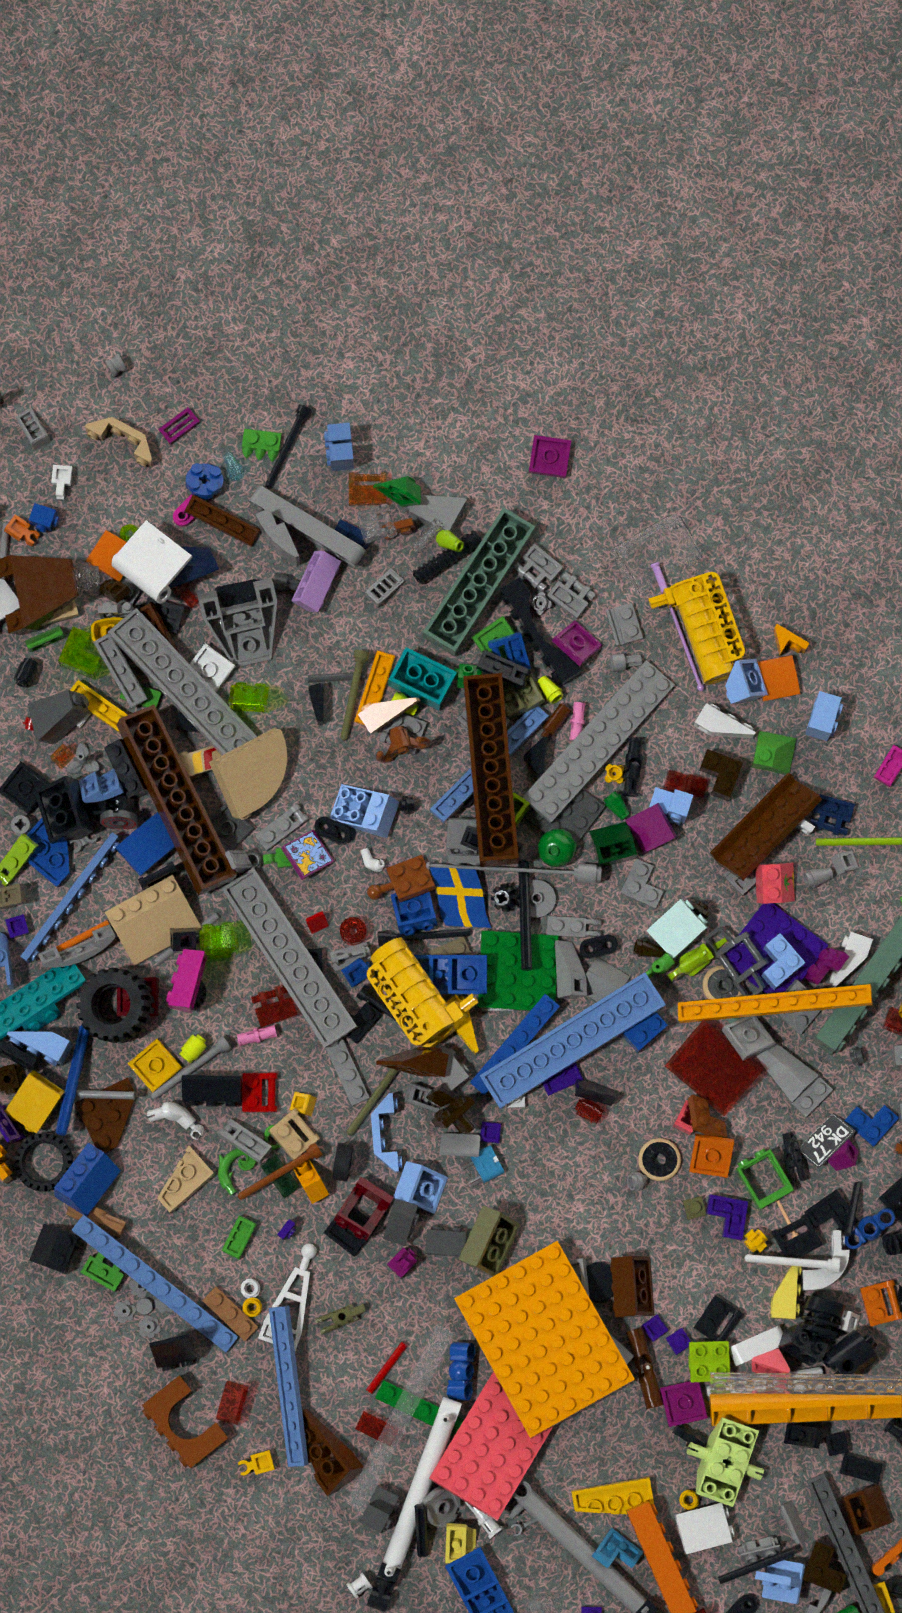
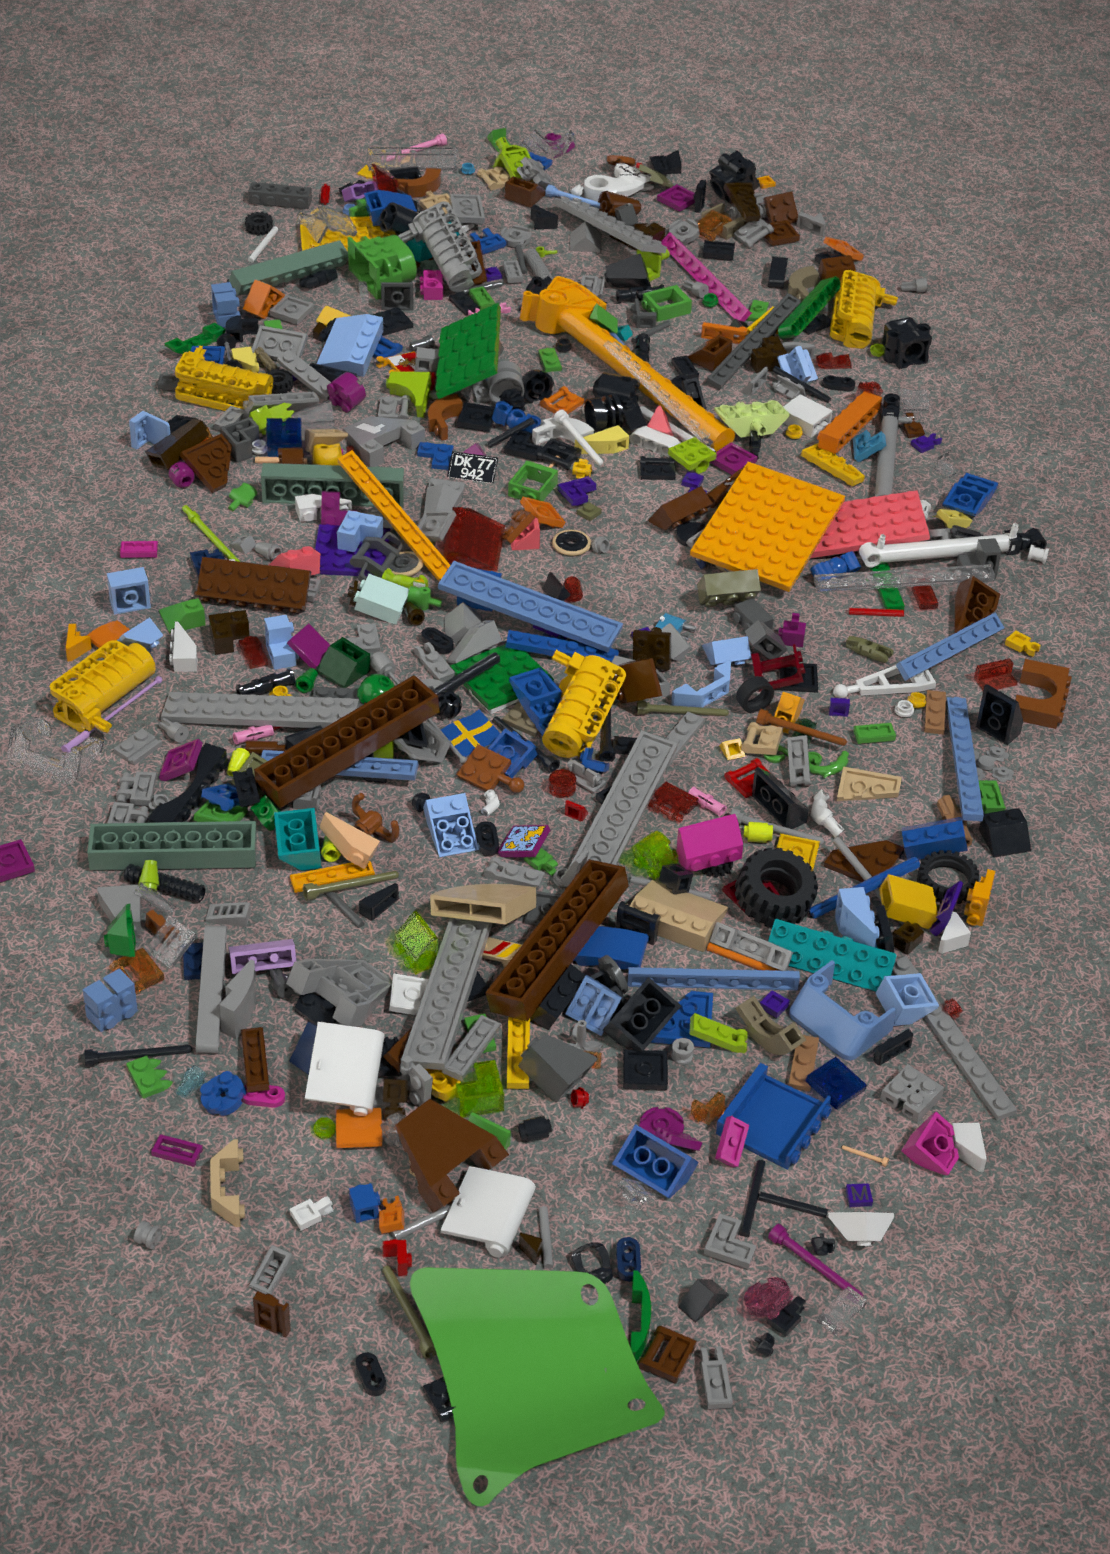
camera: 125 degrees left, 35 degrees down
black hinge [782,1132,806,1184] -> none

